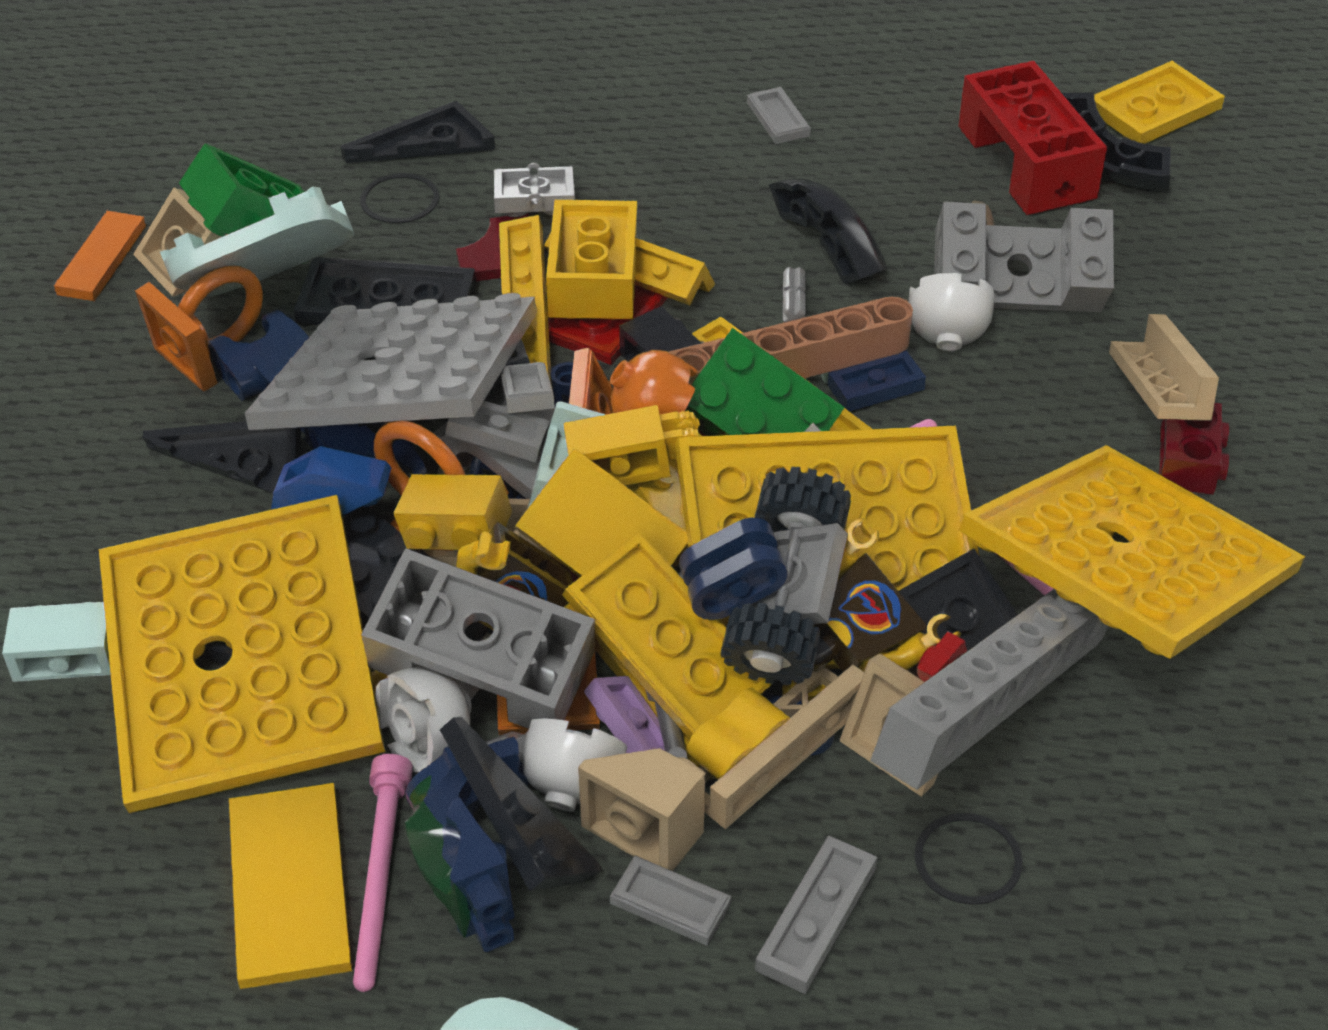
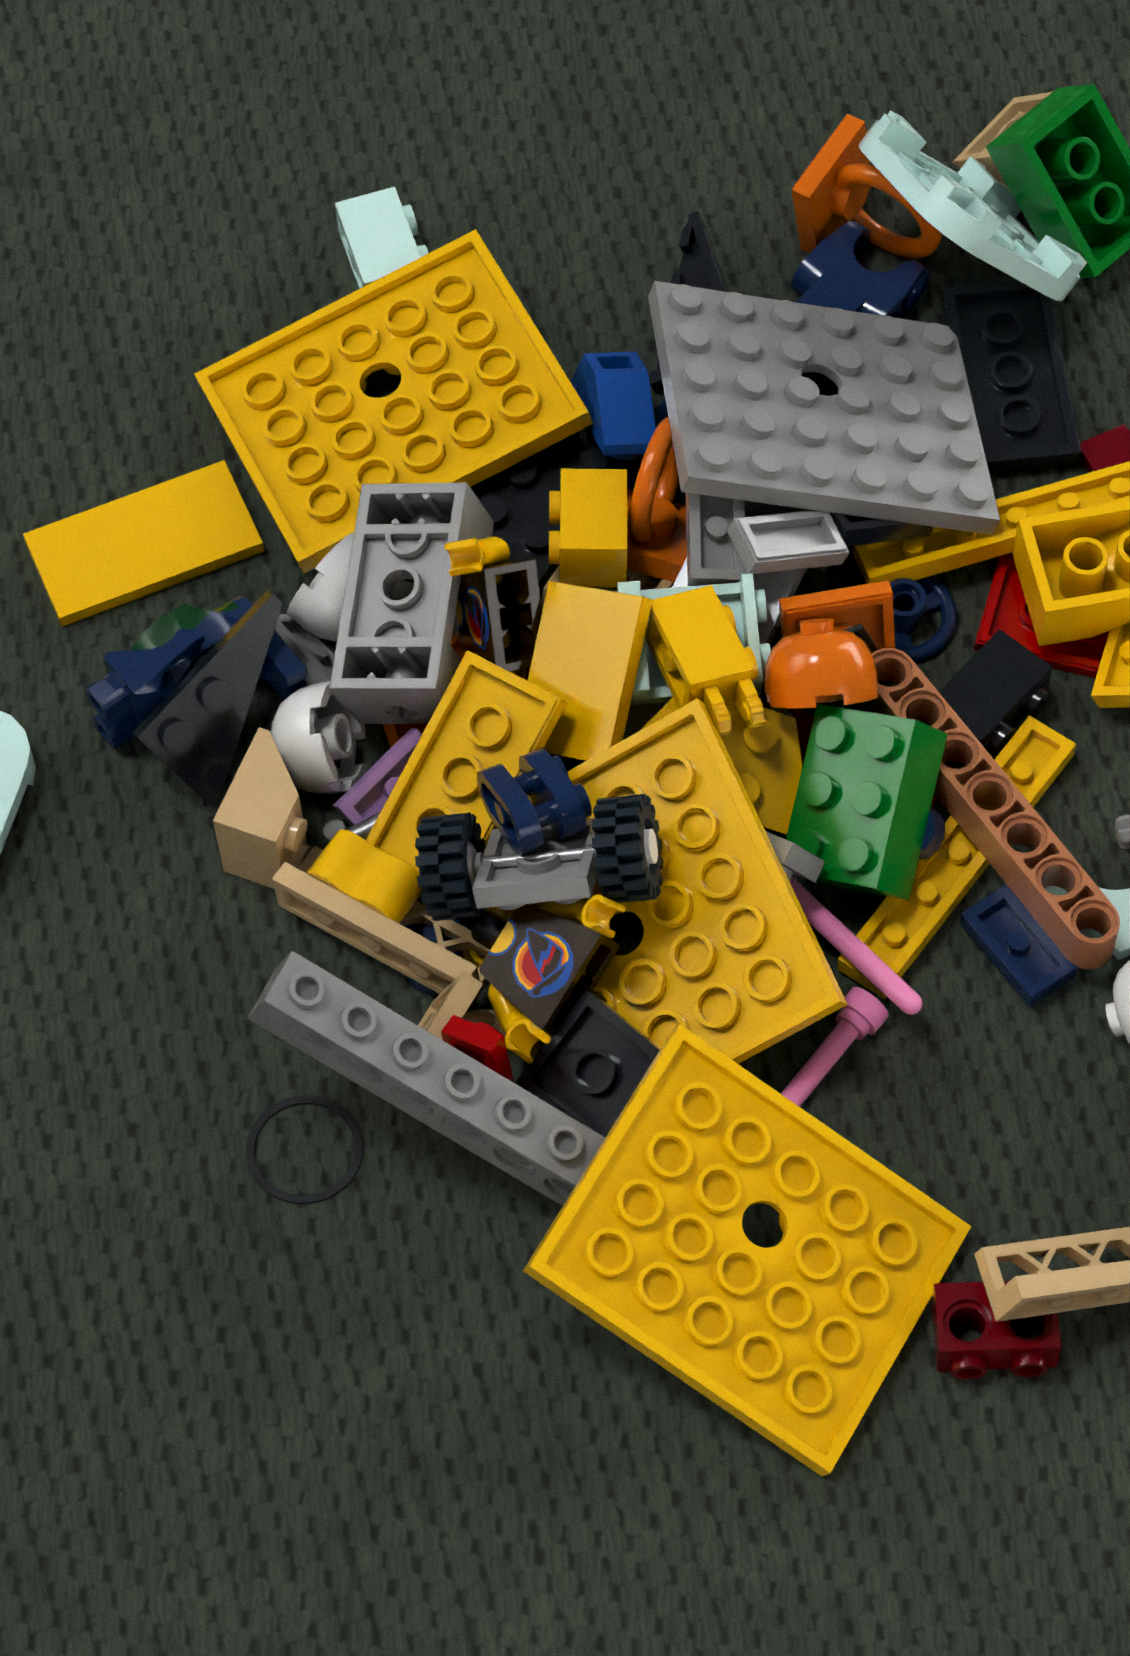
camera: 80 degrees right, 15 degrees up
orange tile [54,211,146,301] -> none
bright pink piece [353,754,413,992] -> none
light grey tile [610,856,732,946] -> none
light grey plate [755,835,877,994] -> none

